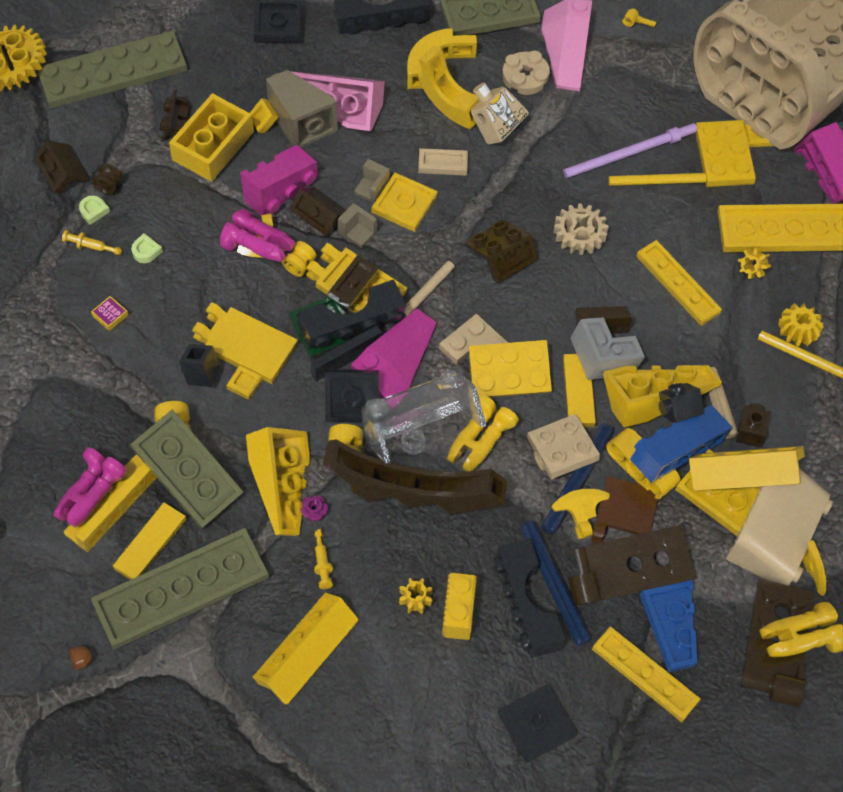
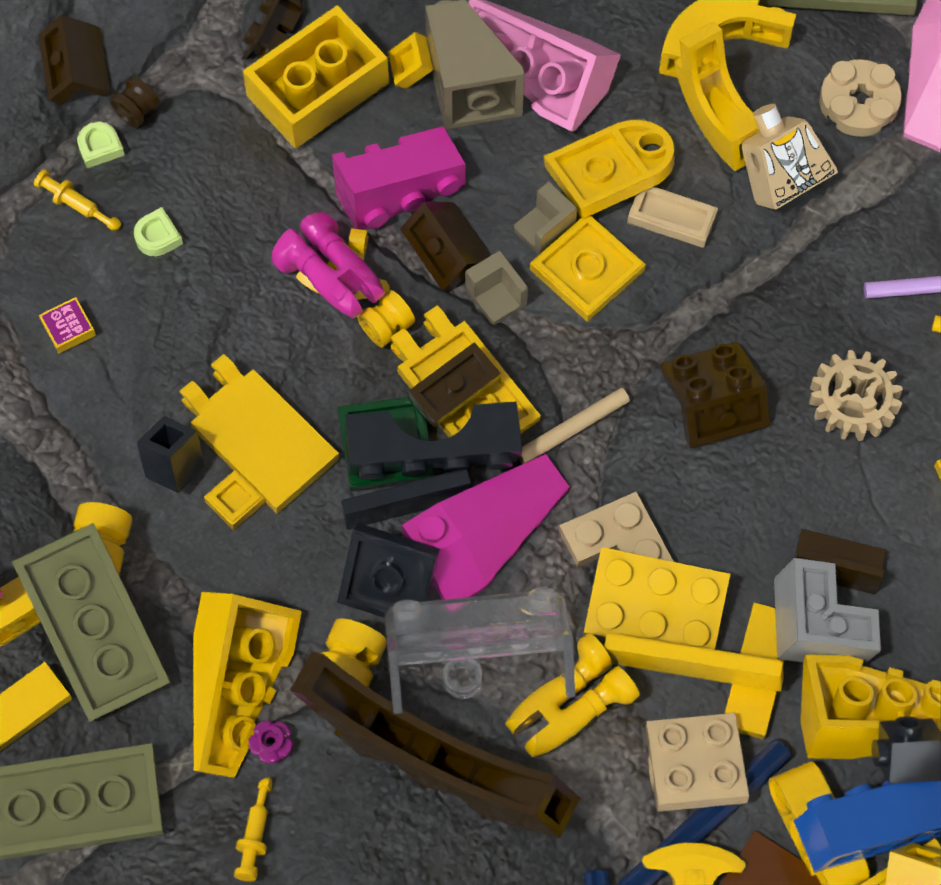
camera: 20 degrees right, 5 degrees up
none -> yellow tile [544,120,675,219]
none -> yellow tile [604,633,784,692]

